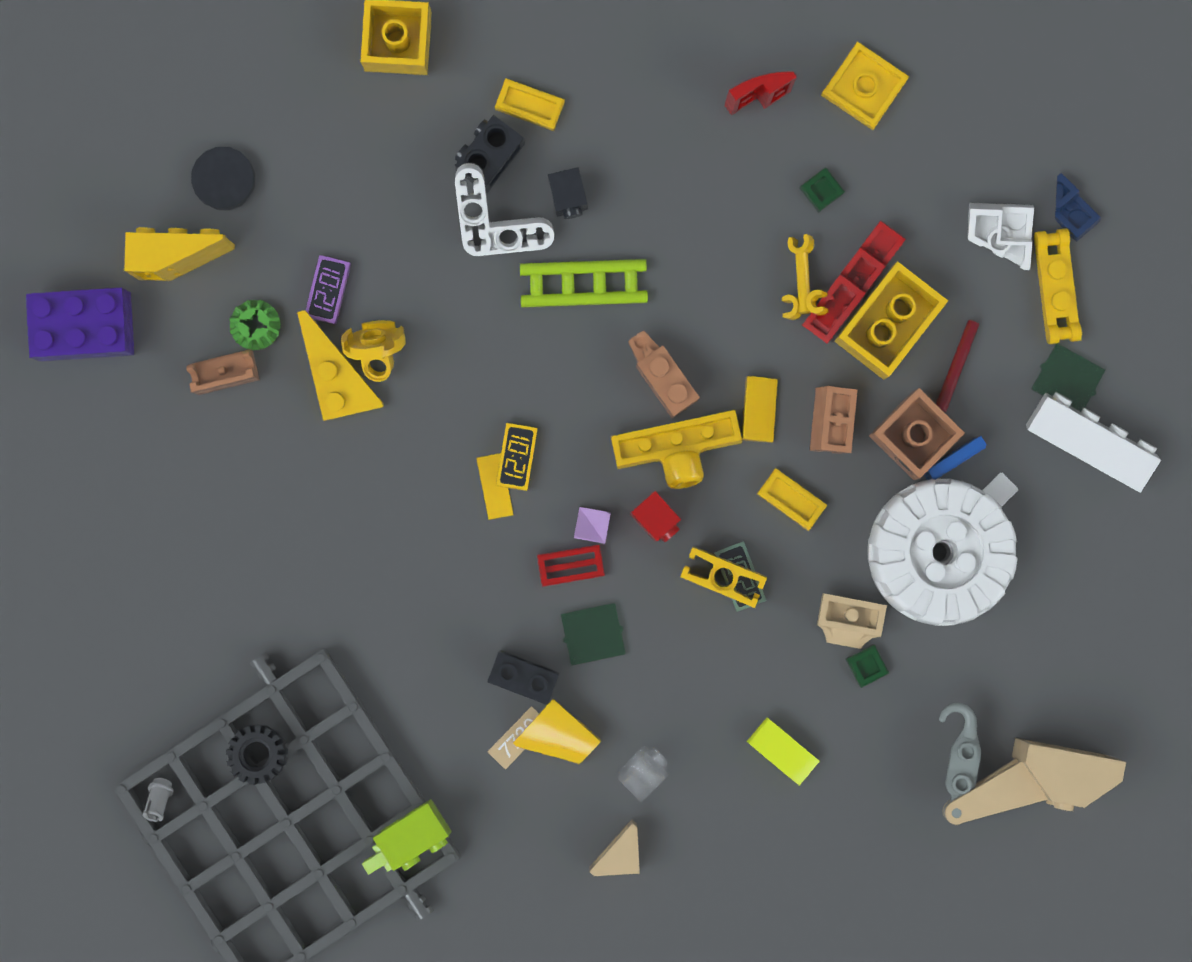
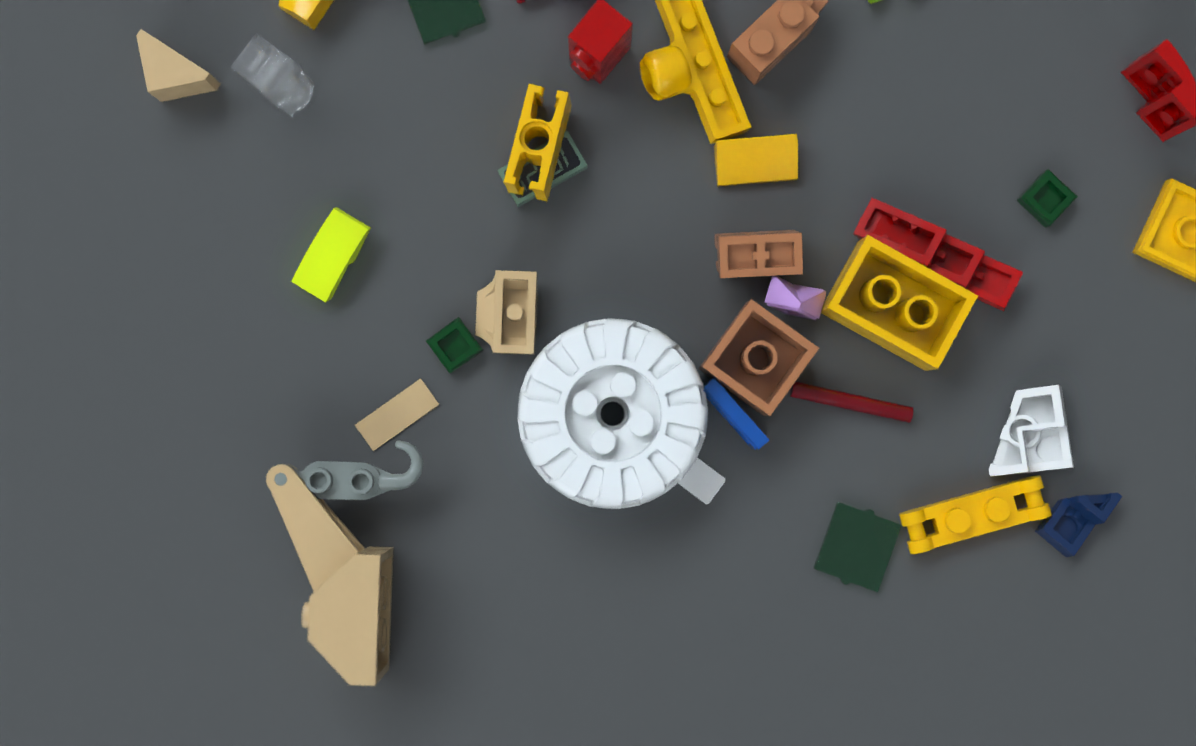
camera: 80 degrees right, 0 degrees up
yellow tile [757,468,827,531] -> none
yellow bar [781,234,828,320] -> none
white brick [1026,392,1161,493] -> none
none -> tan sticker [355,378,439,451]
none -> lavender slope [764,276,826,320]

